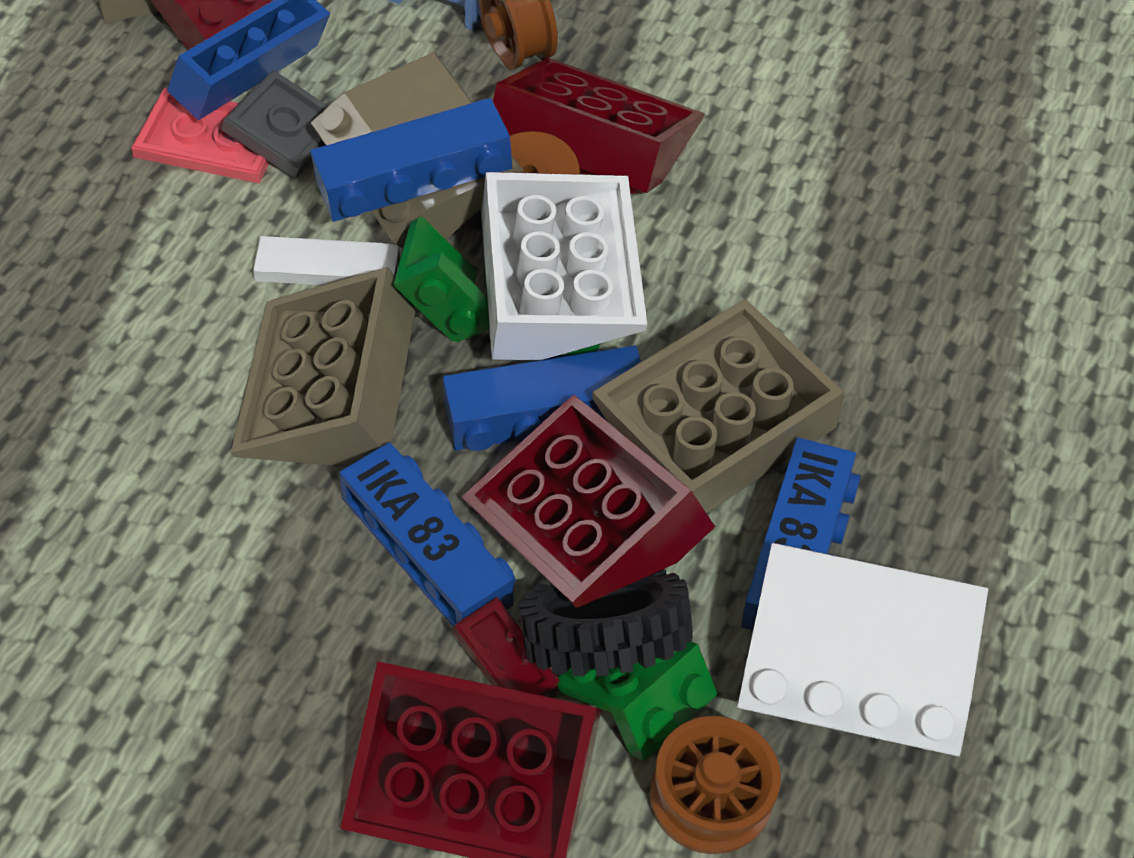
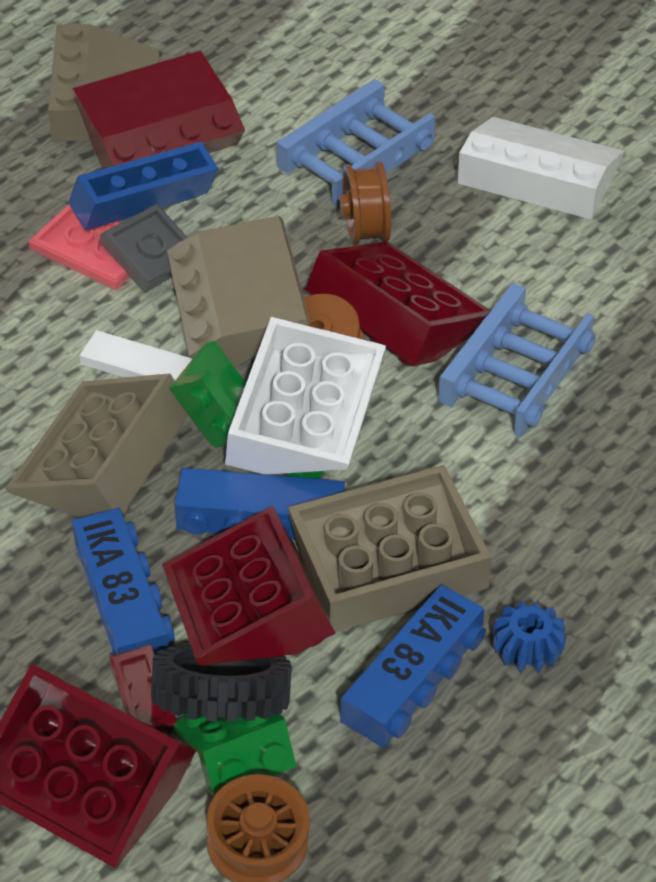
camera: 20 degrees right, 5 degrees down
blue brick [310,98,512,222] -> none
white slope [737,543,988,757] -> none
none -> medium blue fence [438,283,596,437]
none -> blue gear [493,599,566,674]

